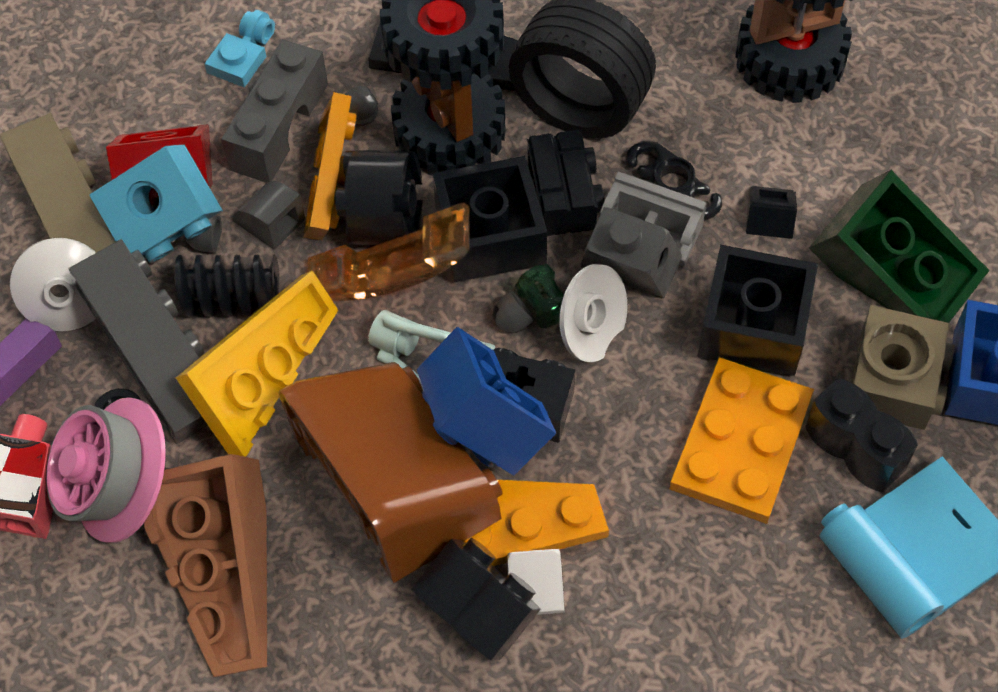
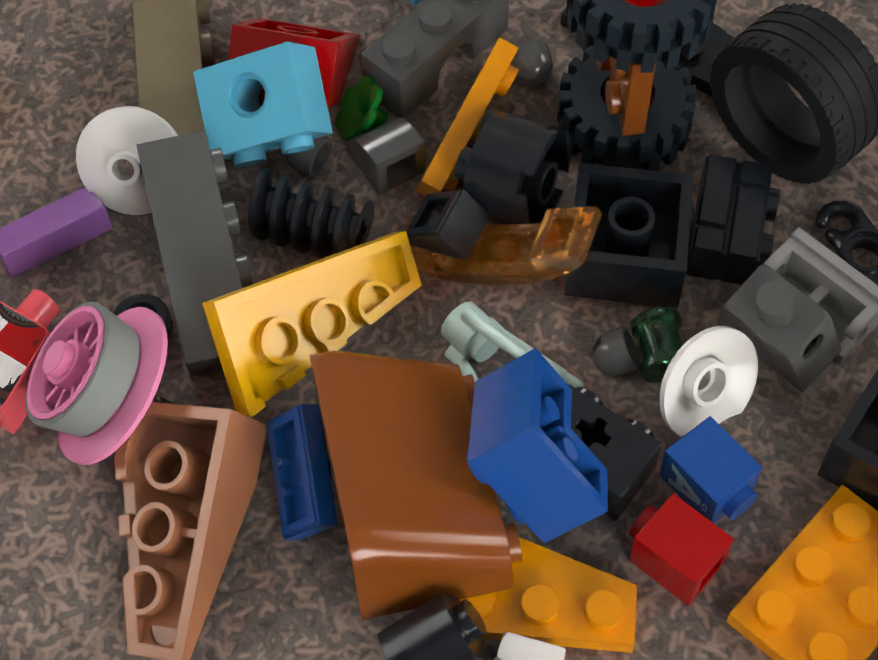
camera: 20 degrees right, 0 degrees up
none -> blue plate [266,404,337,541]
none -> green plant [335,75,388,141]
none -> black slope [406,189,489,259]
none -> red brick [629,493,734,606]
none -> blue brick [659,416,762,523]

